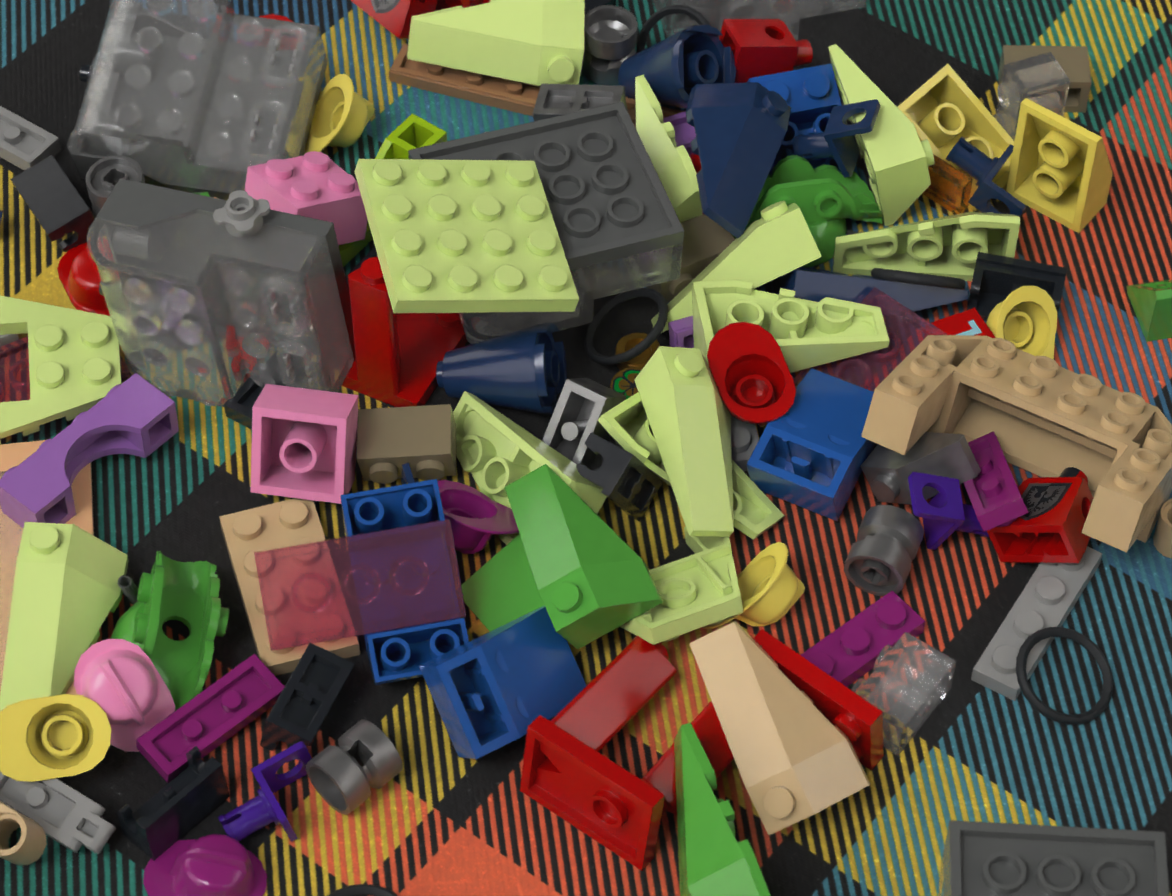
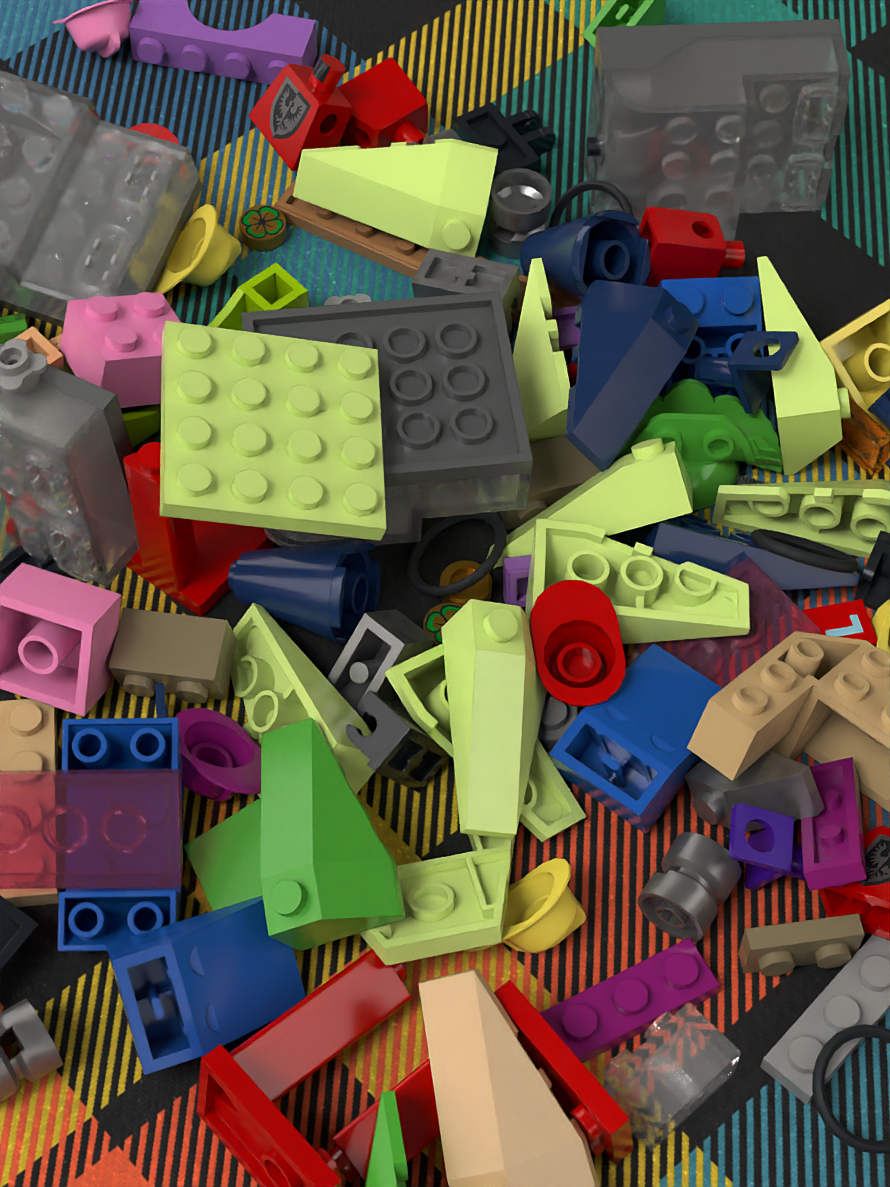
camera: 10 degrees right, 5 degrees up
none -> pearl gold tile [239,205,287,251]
none -> dark tan plate [738,913,865,976]

